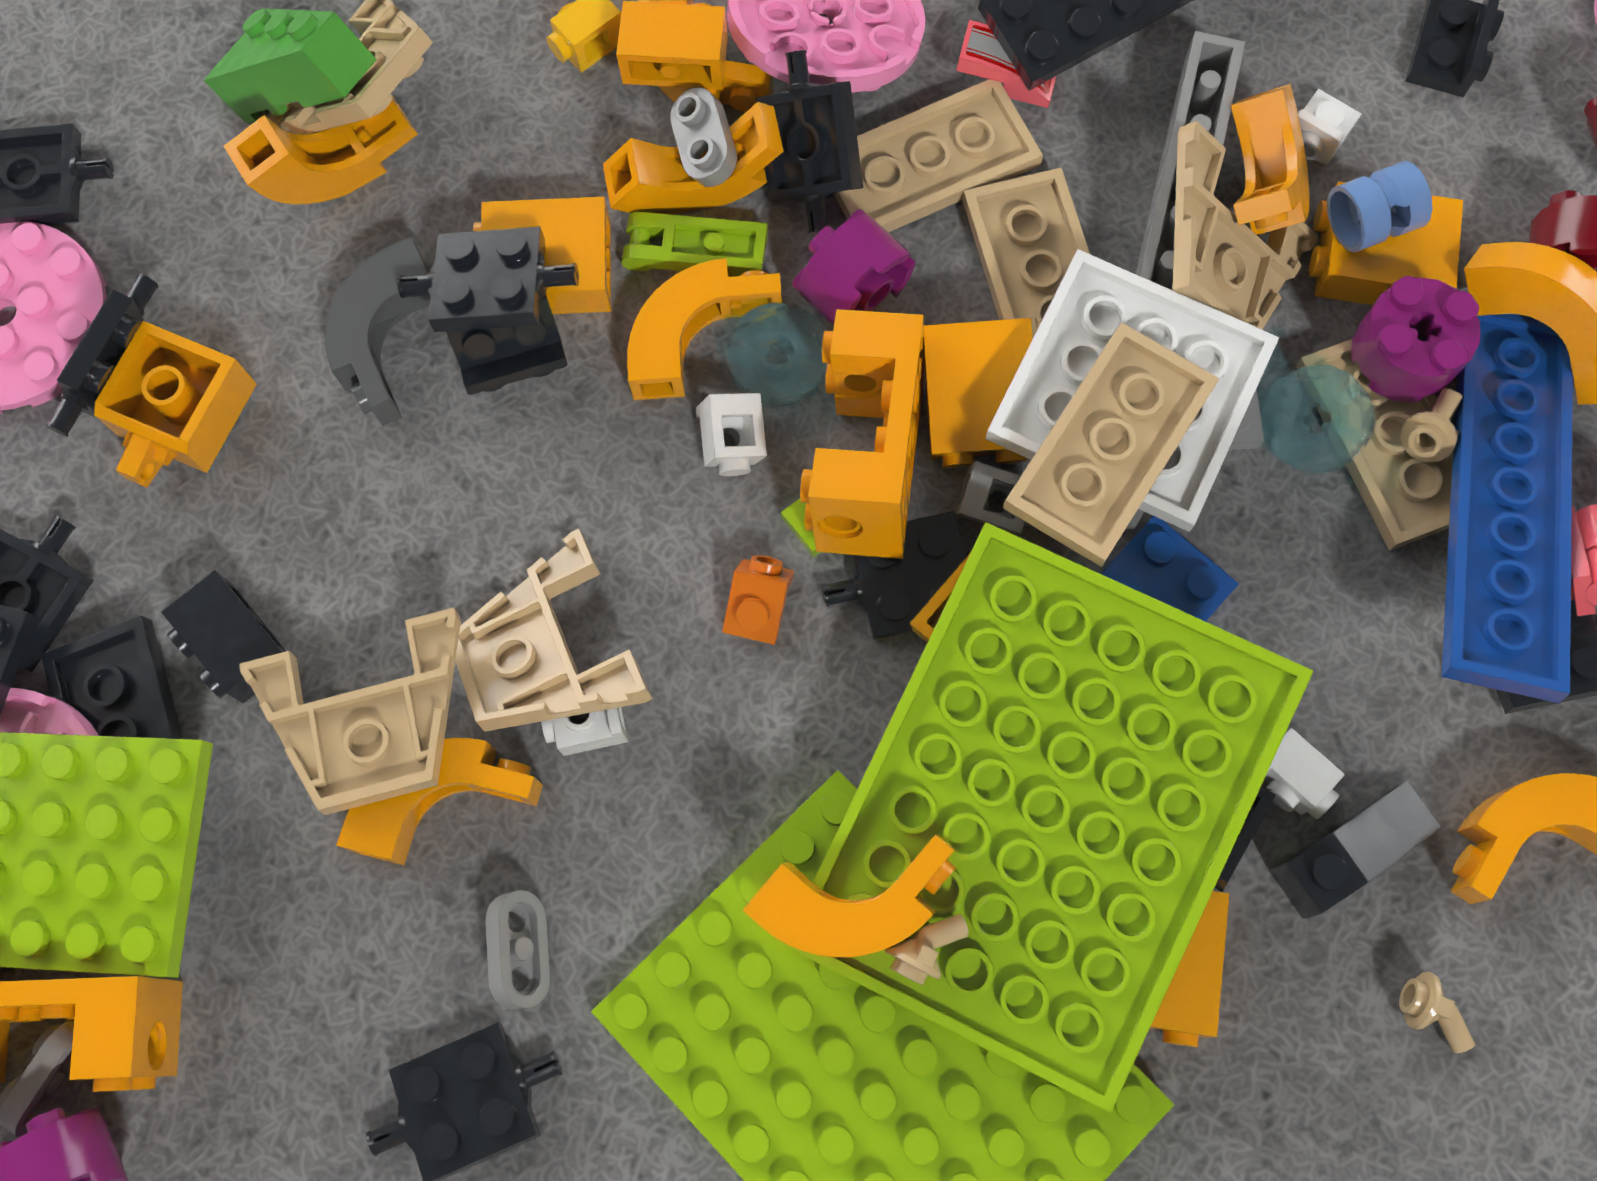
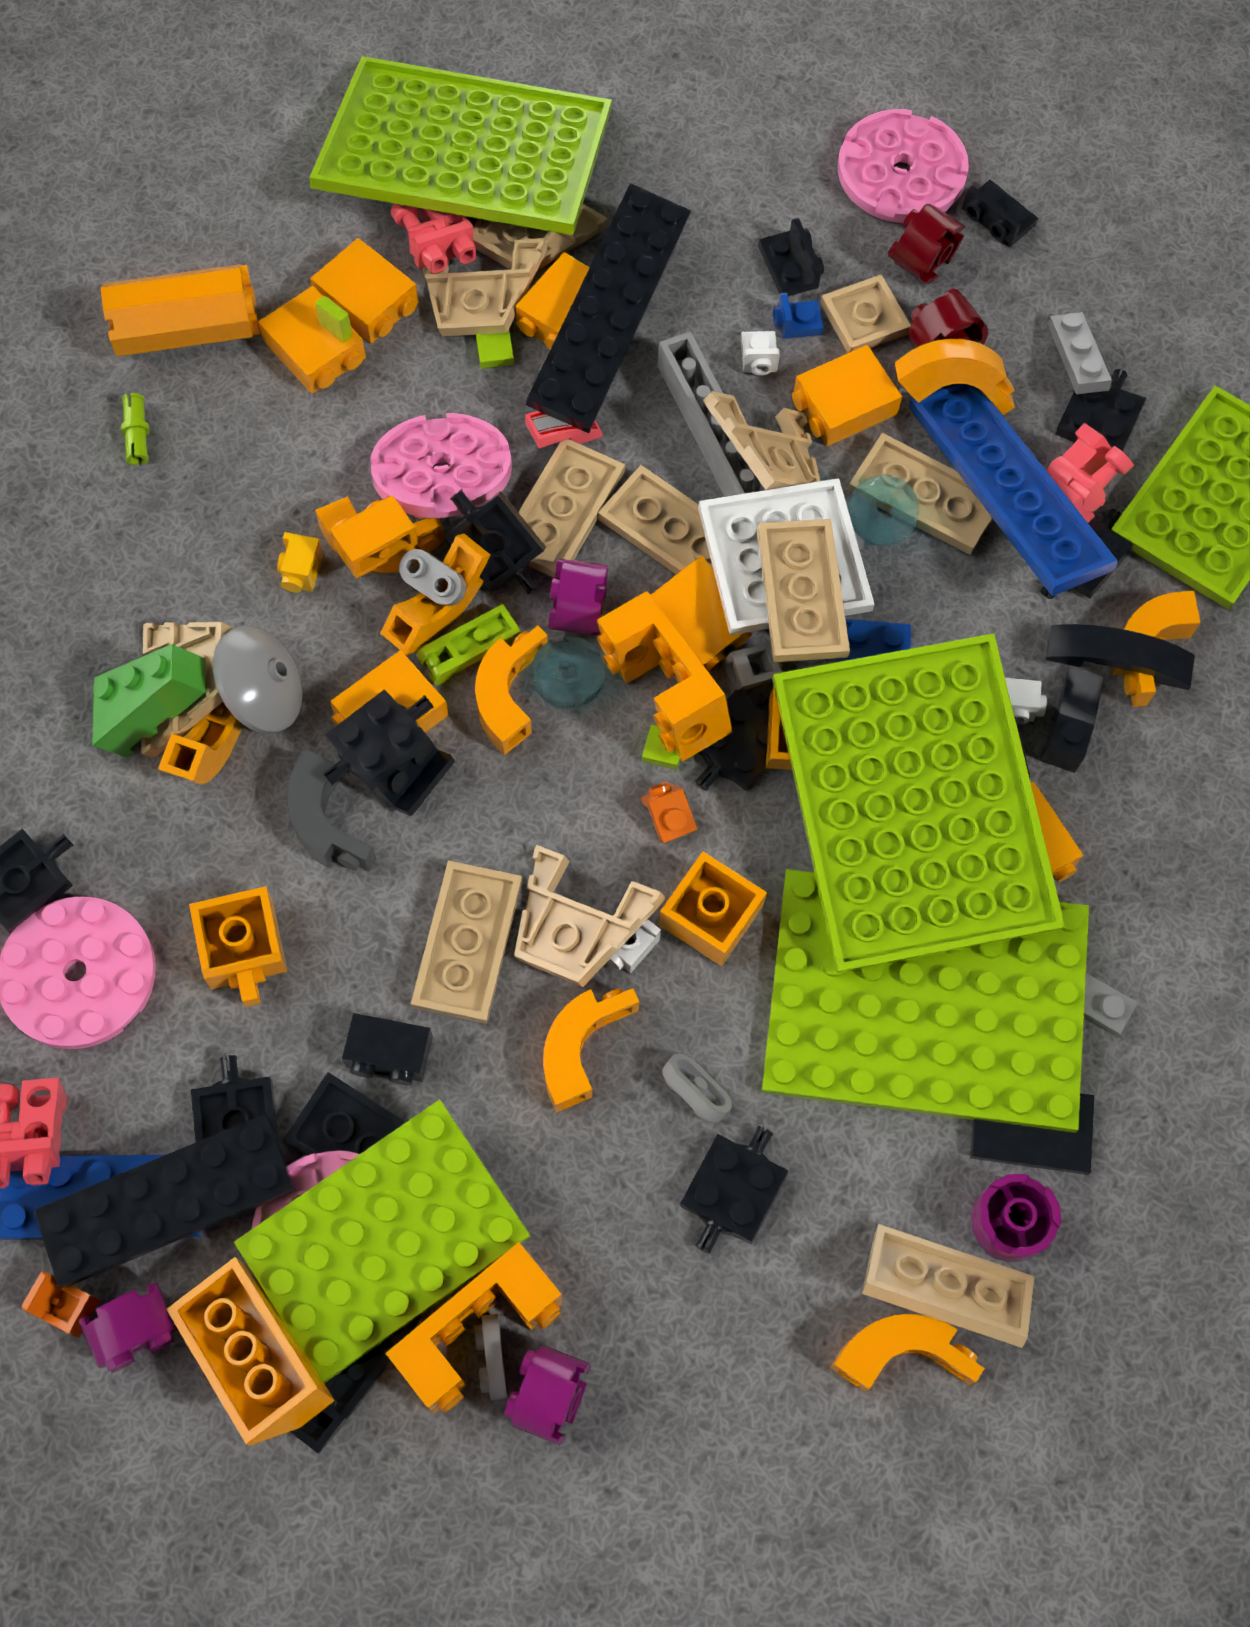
camera: 45 degrees left, 5 degrees down
black plate [46,274,159,437] -> none
tan wing [239,608,461,815] -> none
white brick [696,393,767,476] -> none
light orange arch [743,834,957,957] -> none
tan plate [885,914,969,986] -> none
light orange arch [1231,83,1310,235] -> none
medium blue wheel [1327,161,1433,253] -> none
magenta brick [1351,276,1480,403] -> none
tan plate [1399,971,1475,1053] -> none
tan plate [1400,388,1463,463] -> none
none -> light grey dish [213,626,303,734]
none -> tan plate [411,861,522,1024]
none -> light orange brick [658,851,767,967]
none -> blue bracket [773,293,824,339]
none -> tan plate [820,274,910,353]
none -> black slope [1045,624,1195,690]

